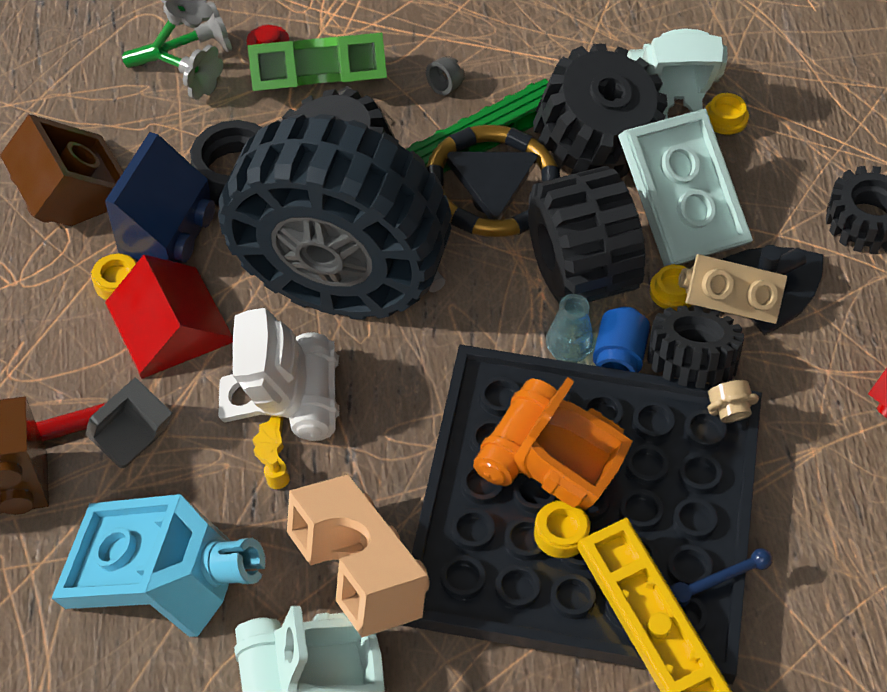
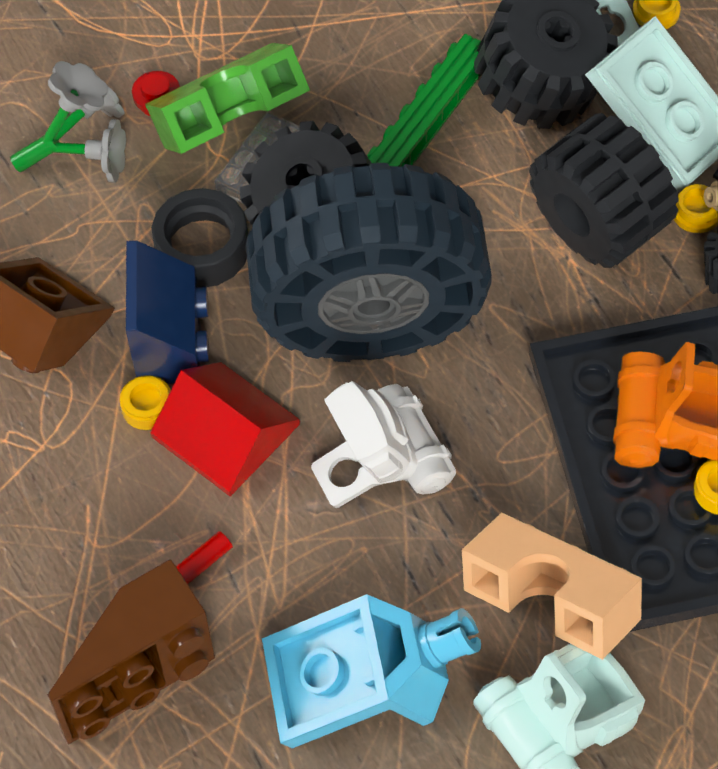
camera: 20 degrees left, 5 degrees up
dark grey panel [85,377,173,468] -> none
yellow piece [252,416,290,489] -> none
dark grey hinge [426,56,465,95] -> none
piece [426,125,560,237] -> none
clear light blue cone [545,294,595,363] -> none
blue brick [593,307,651,373] -> none

